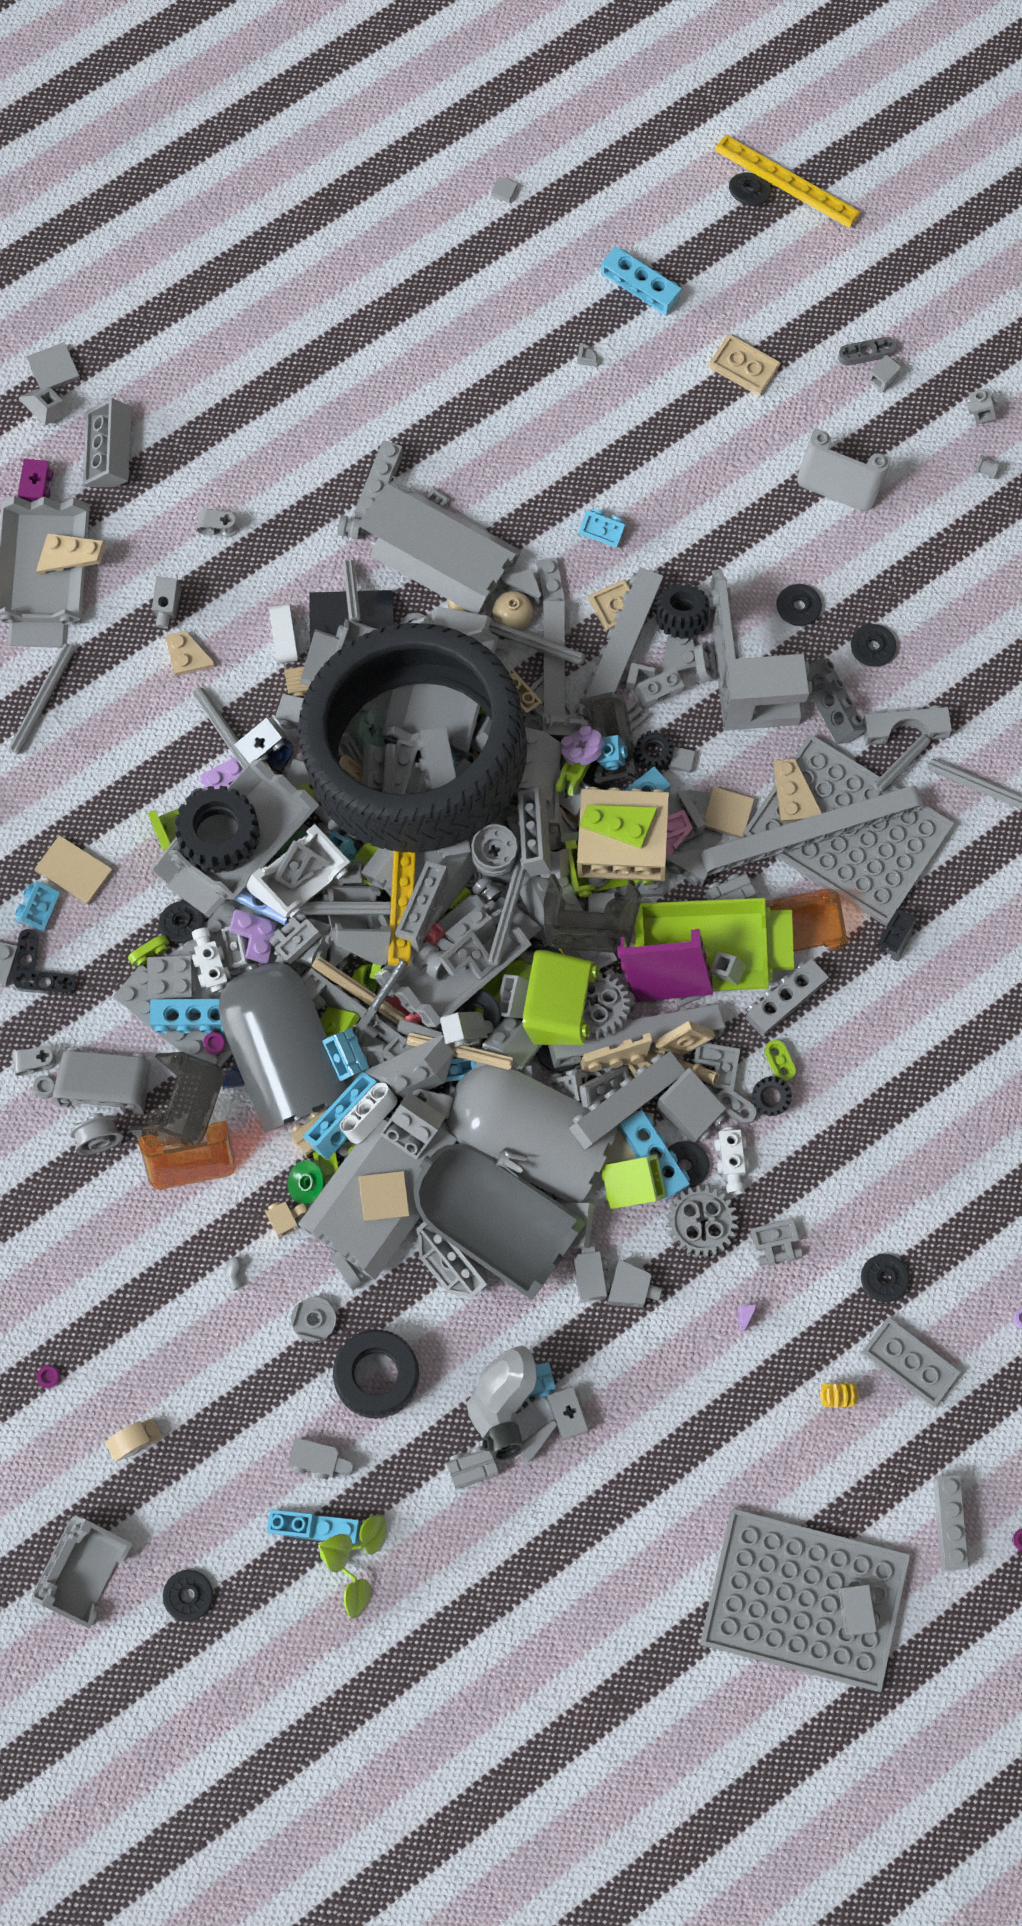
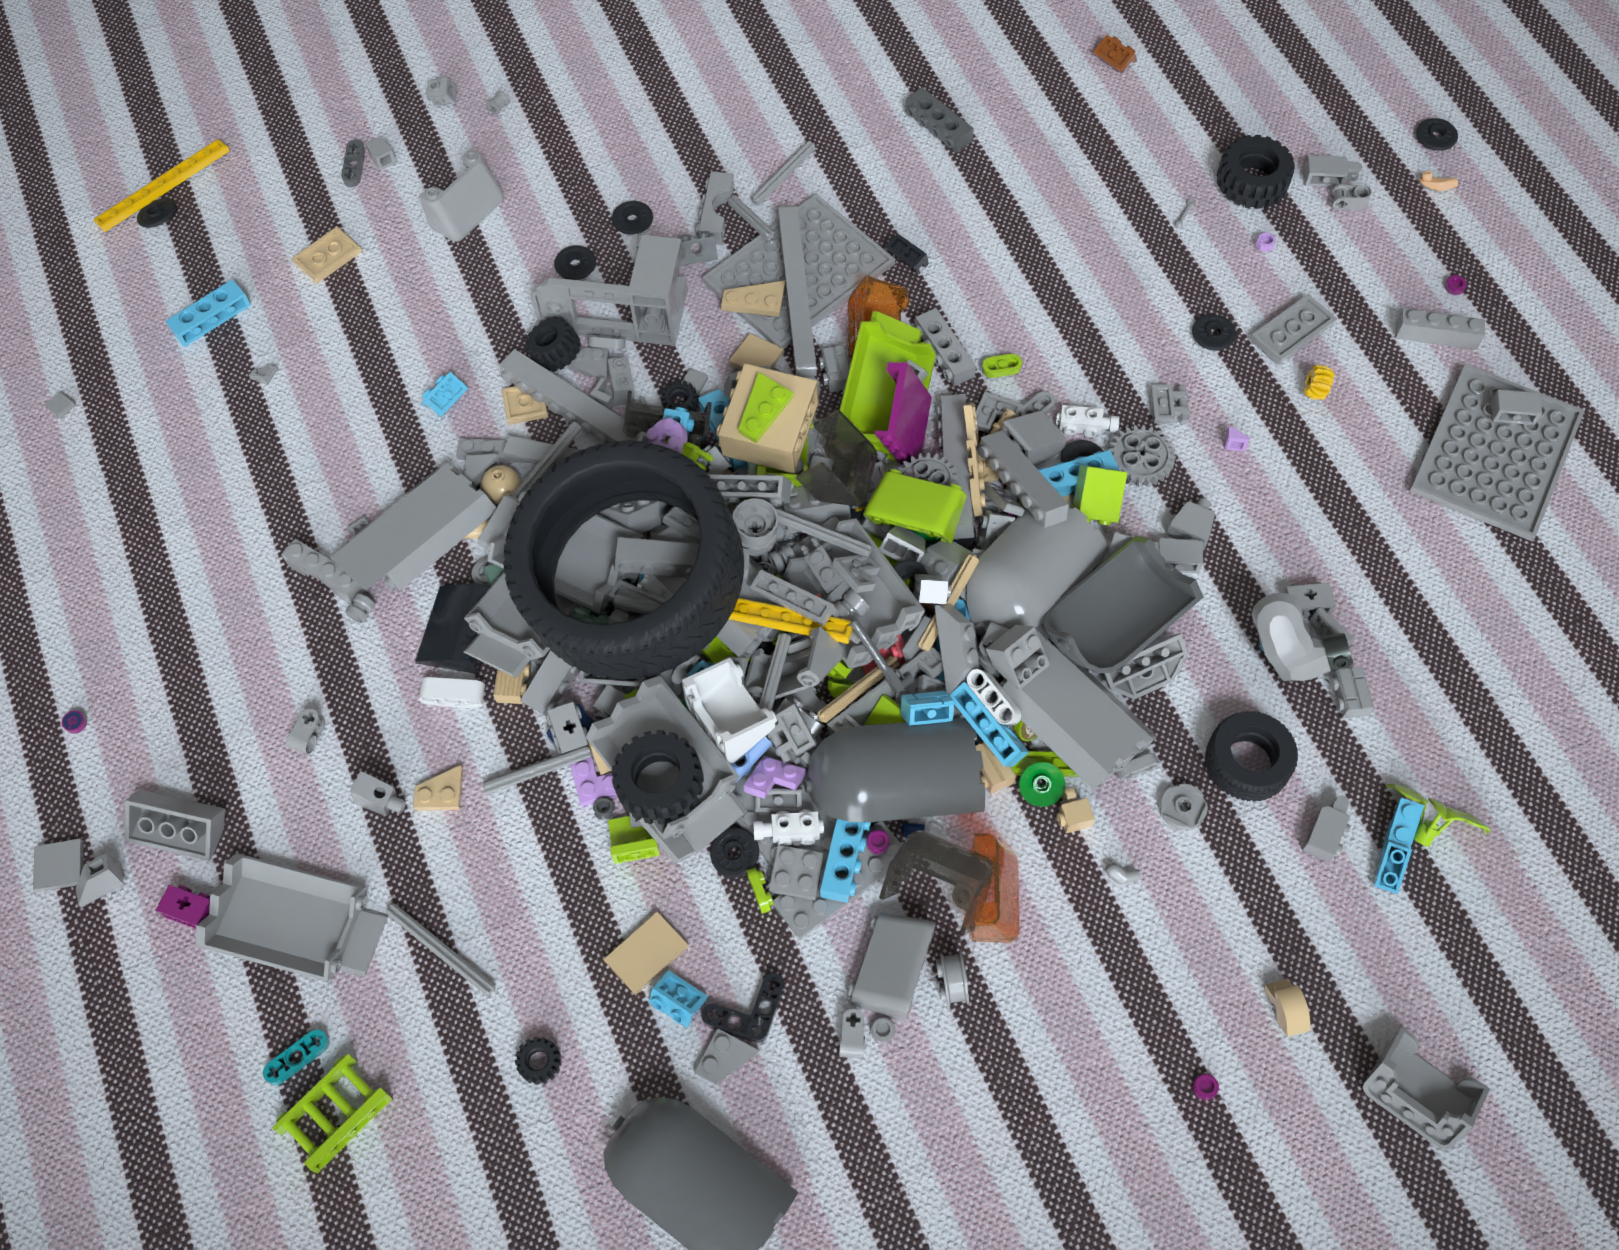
camera: 70 degrees left, 10 degrees down
tan wing [36,534,106,575] -> none
black wheel [162,1570,213,1622] -> none
light grey wing [272,840,330,890] -> none
light grey axle [343,560,361,623] -> none
tan tile [358,1171,409,1222] -> none
light grey piece [493,1149,528,1178] -> none
black tyre [752,1076,792,1117] -> none
none -> tile [61,710,87,734]

